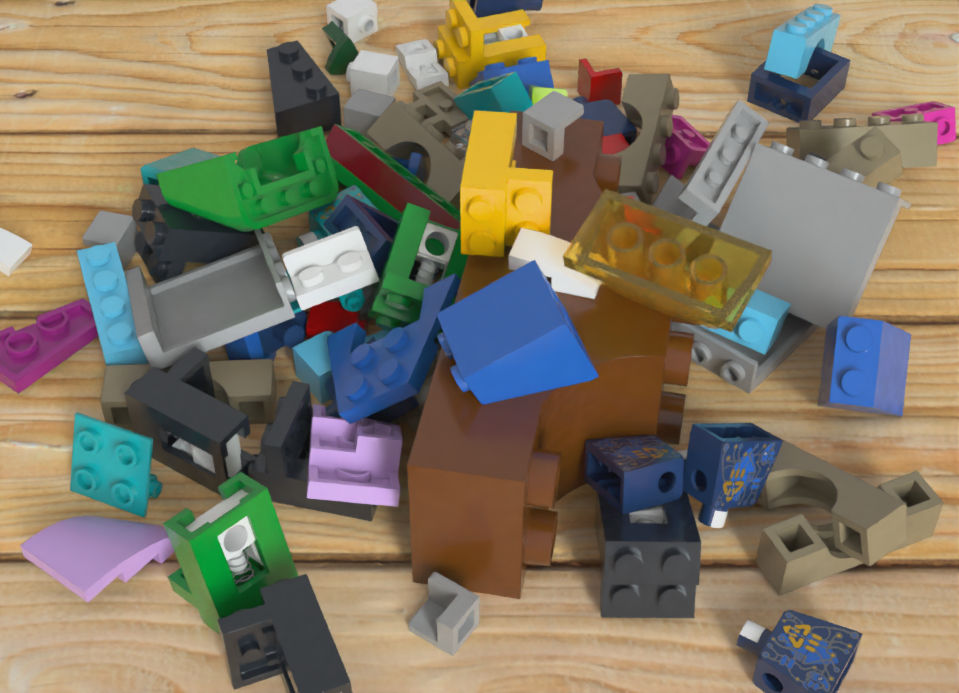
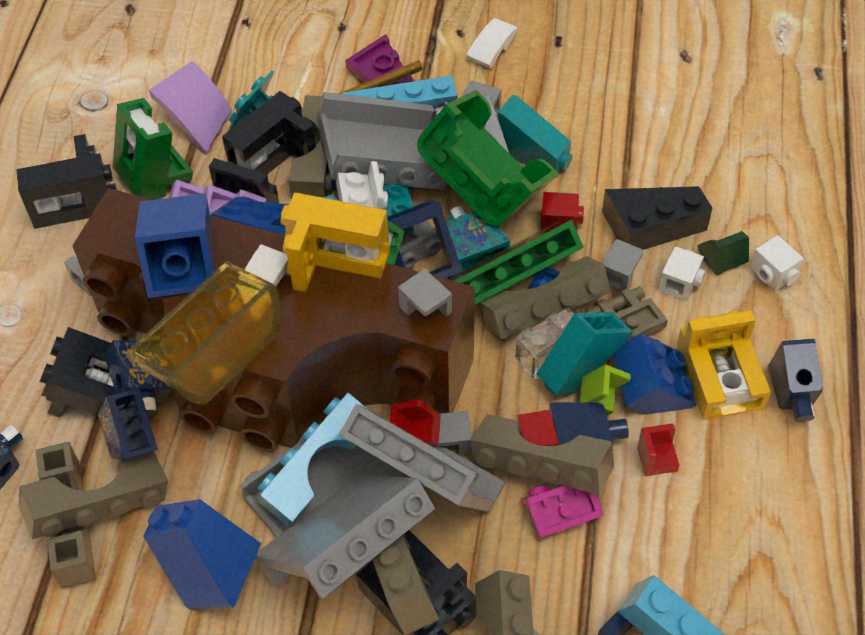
camera: 100 degrees right, 10 degrees up
white slope [395,39,449,91] -> none
none -> pearl gold bar [338,60,424,94]

